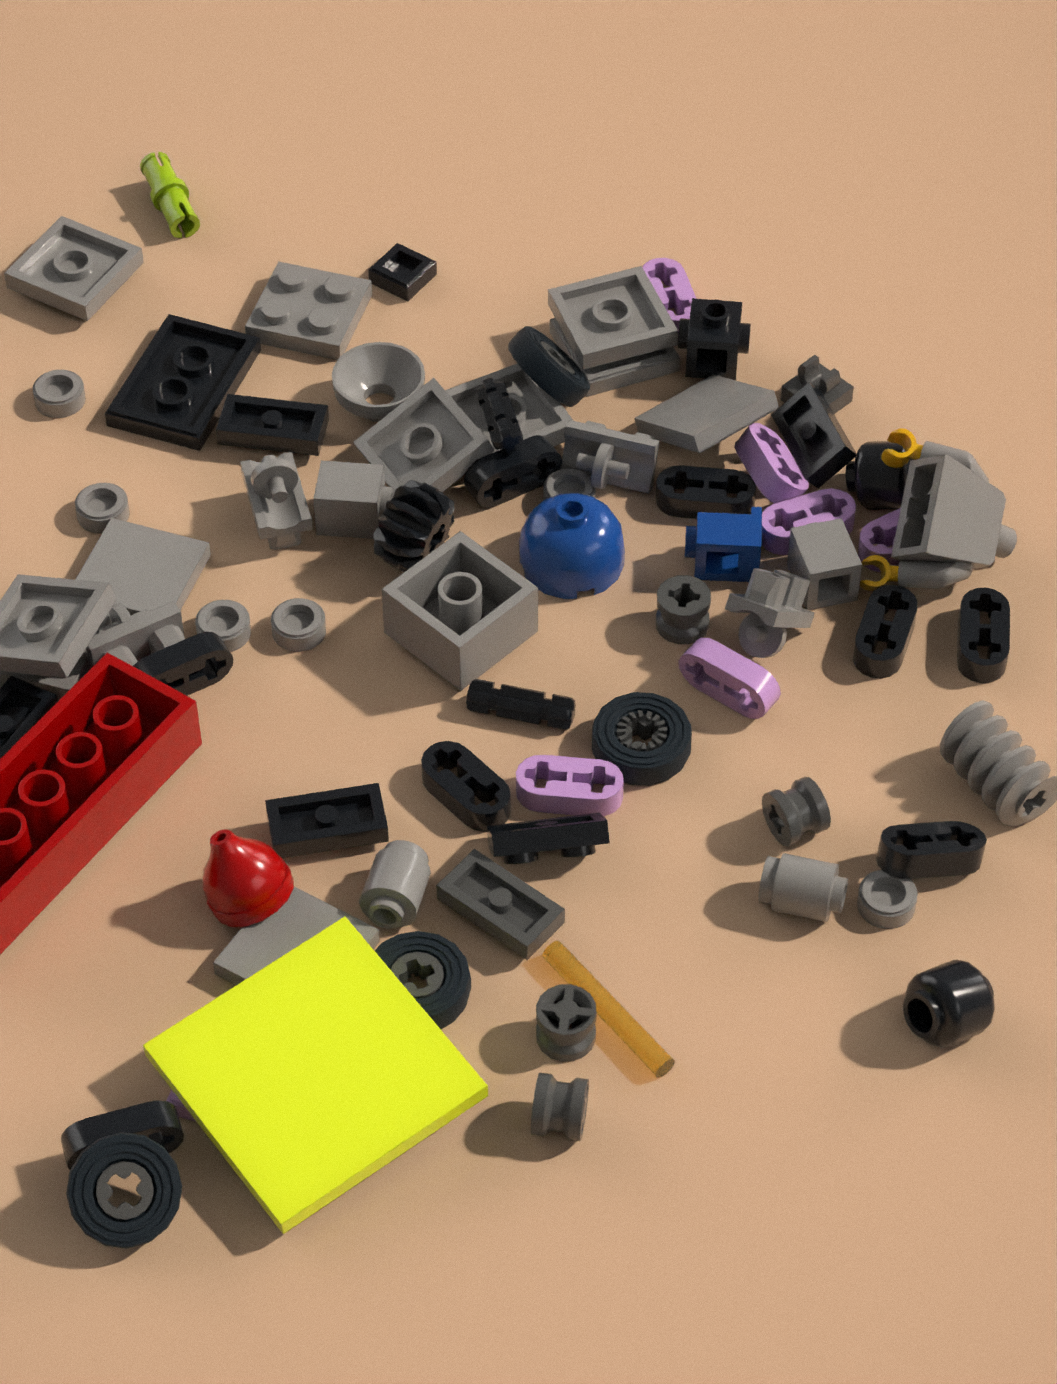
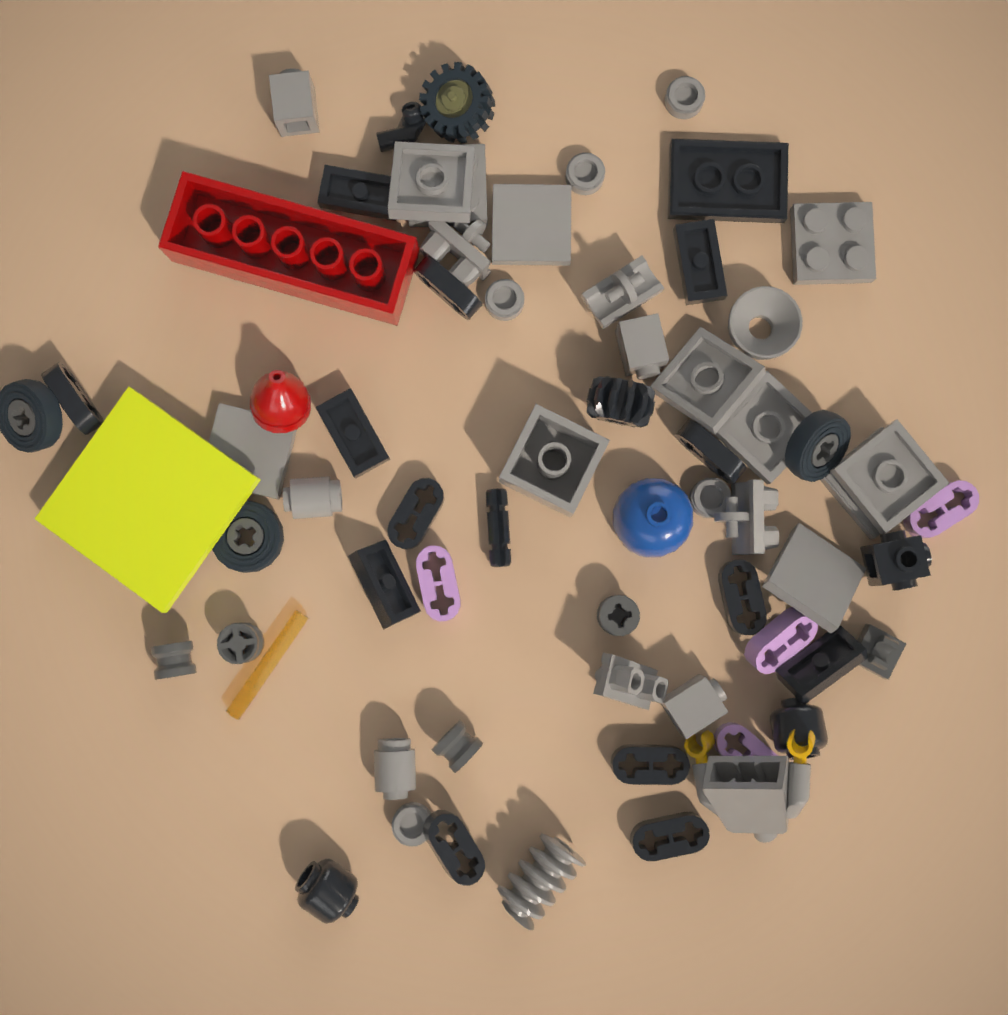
camera: 70 degrees right, 35 degrees up
light grey plate [4,216,144,321] -> none
lime pin [140,152,200,238] -> none
light grey tile [271,598,326,652] -> none
black tile [368,243,437,301] -> none
dark grey plate [436,849,565,960] -> none
black axle [476,378,523,454] -> none
black bush [592,692,692,786] -> none
lavender beam [678,637,781,719] -> none
blue brick [685,507,762,582] -> none
lavender beam [762,488,856,555] -> none

